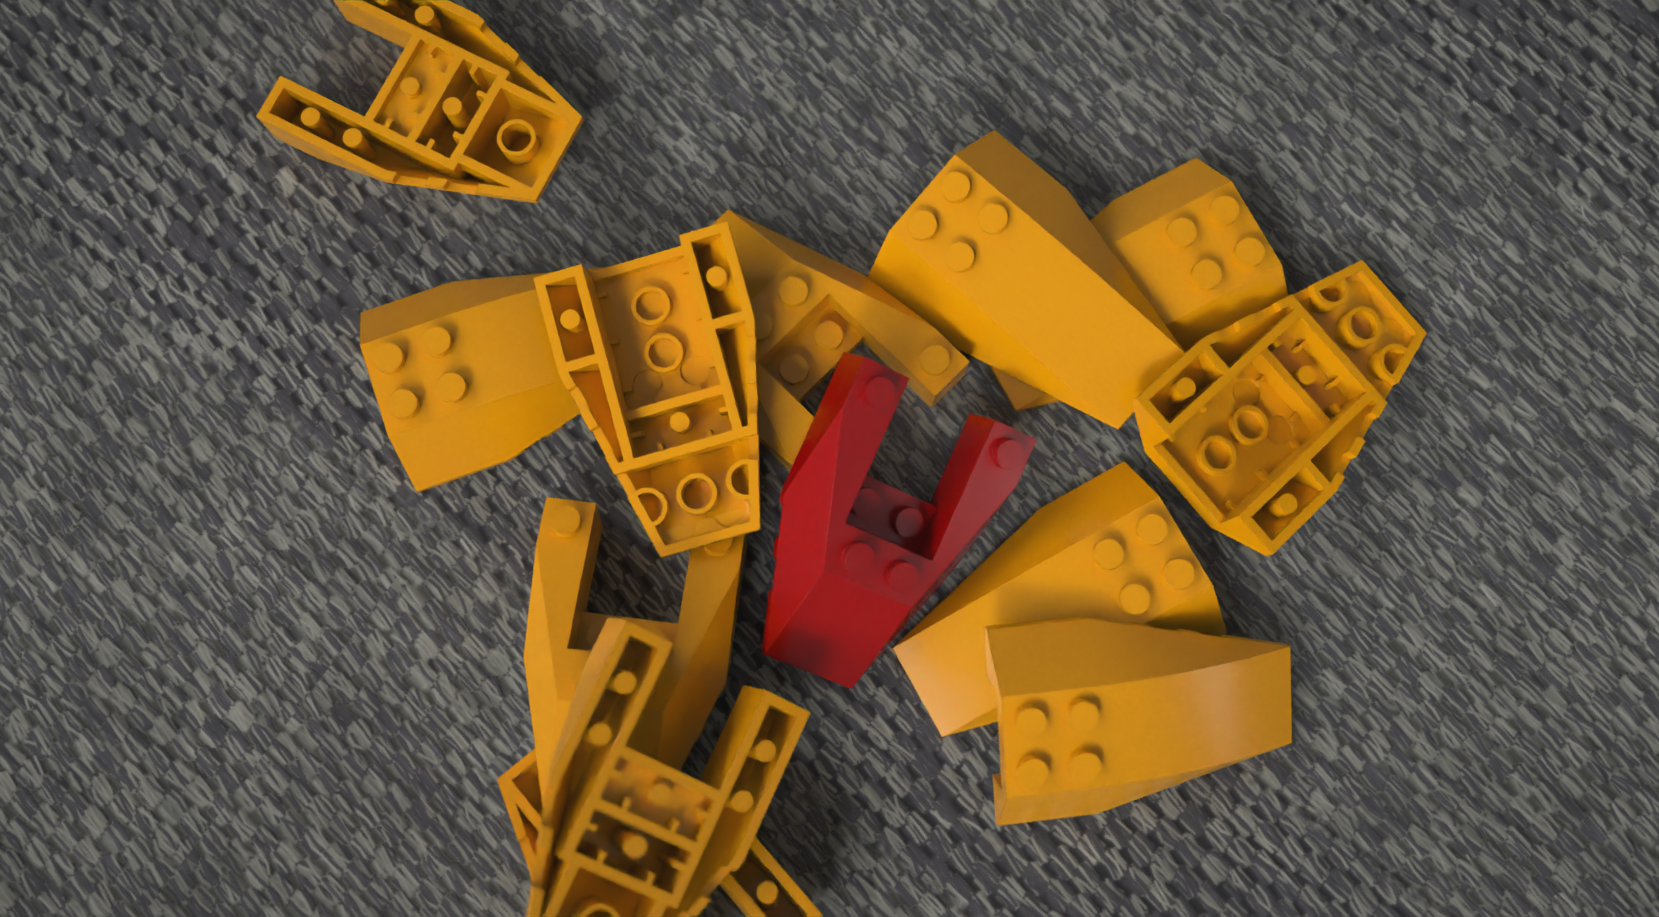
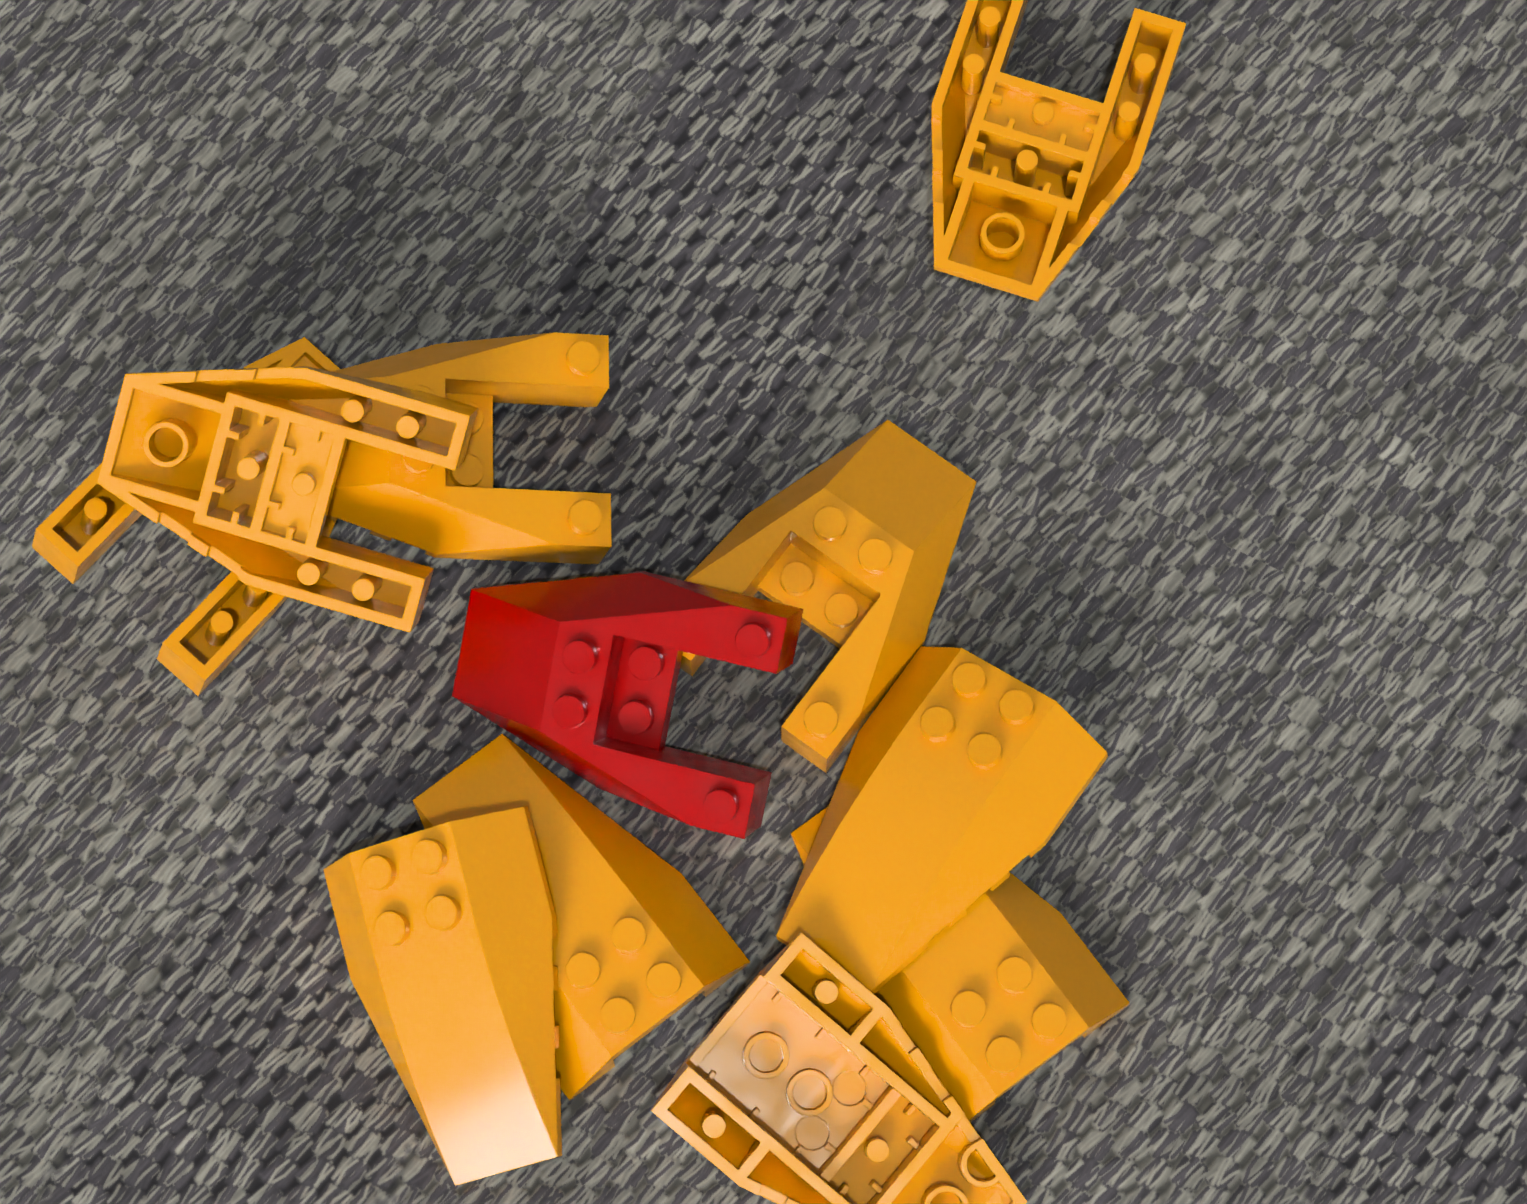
camera: 80 degrees right, 5 degrees down
light orange wedge [360,267,607,492] -> none
light orange wedge [533,221,761,558] -> none

